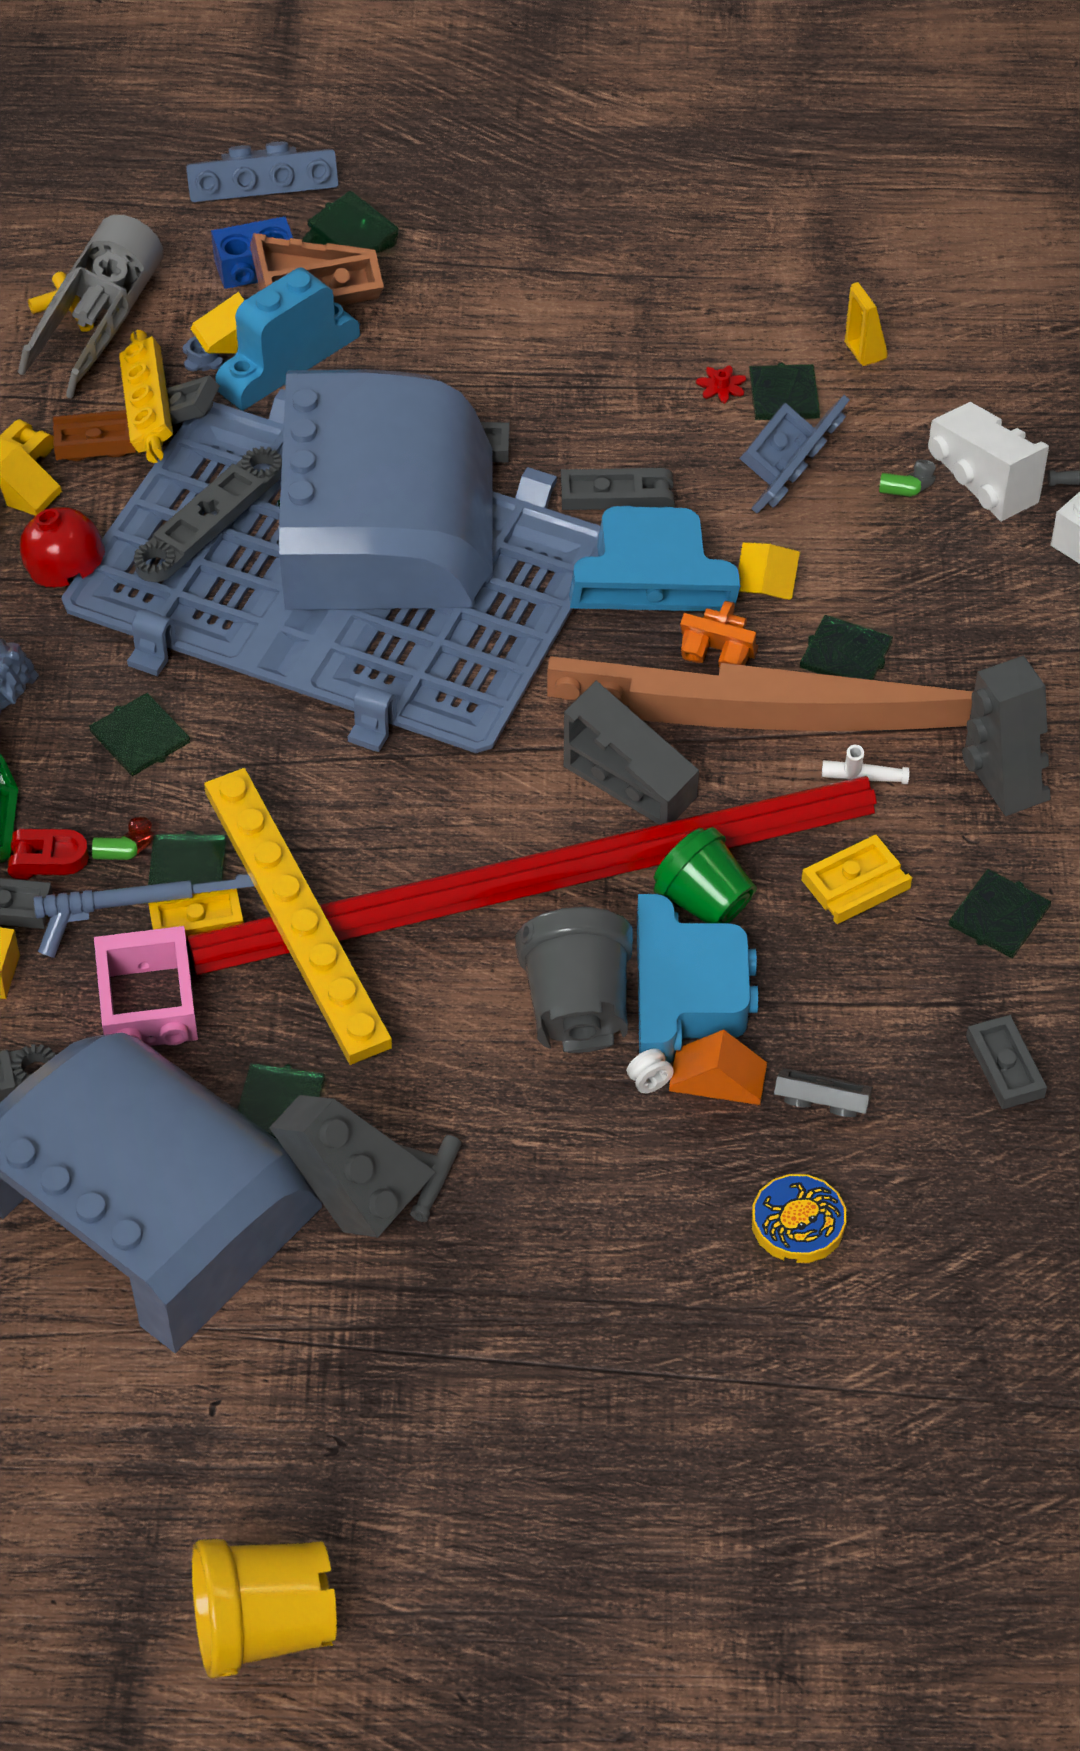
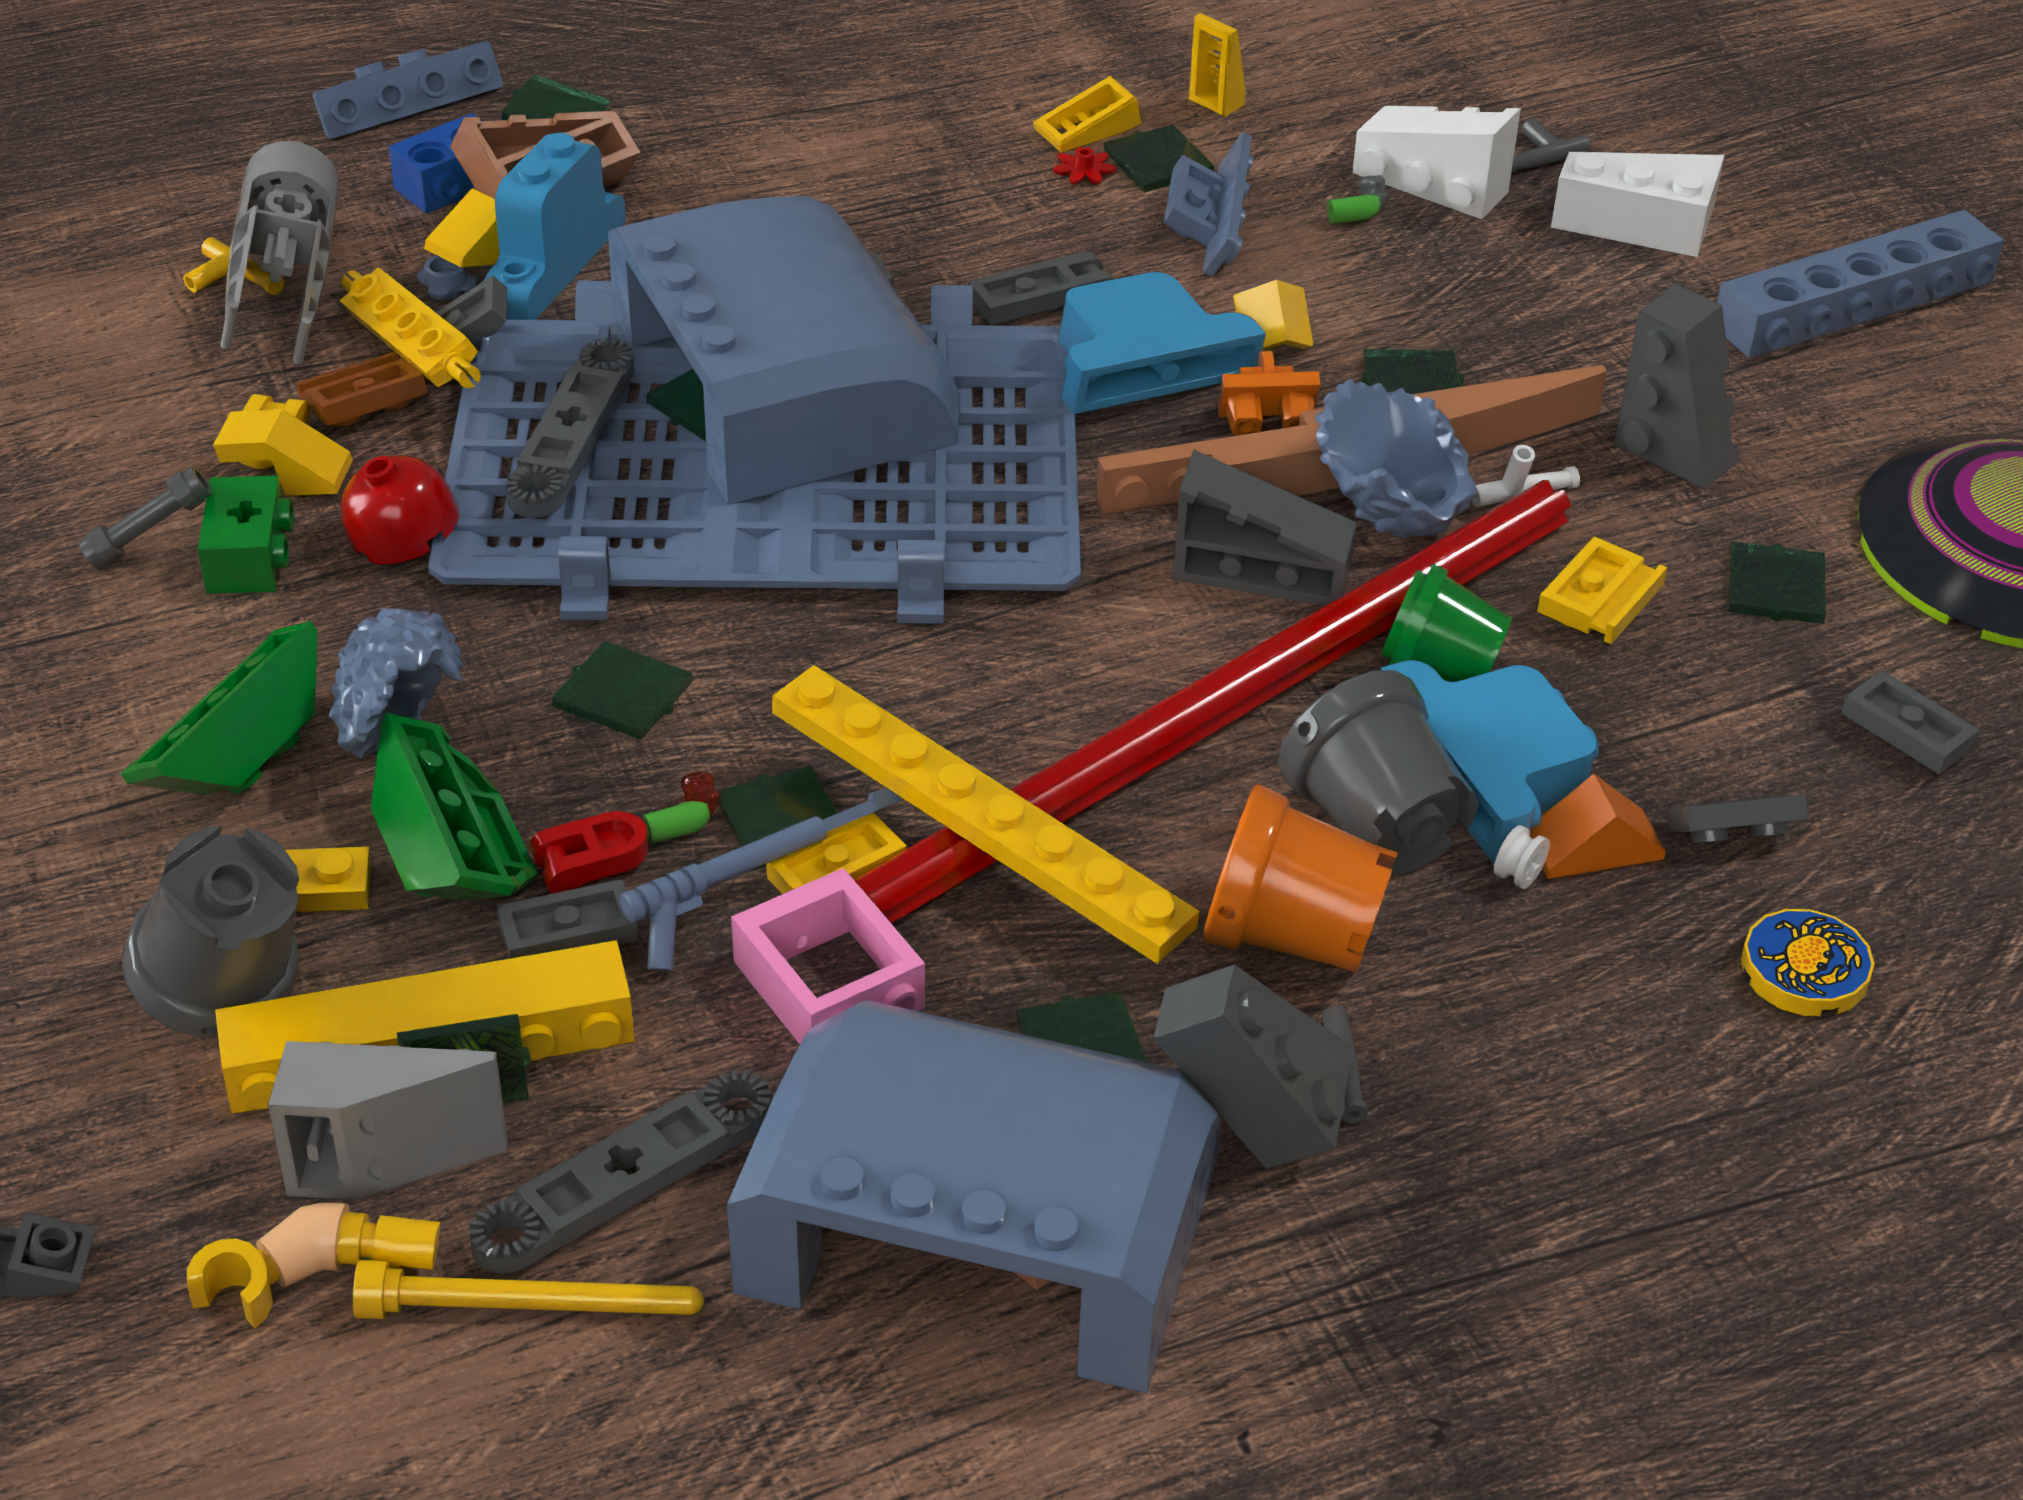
camera: 25 degrees left, 10 degrees down
none -> yellow slope [1033,76,1142,153]
none -> orange piece [1202,784,1398,973]
none -> sand blue hair [1315,379,1477,538]

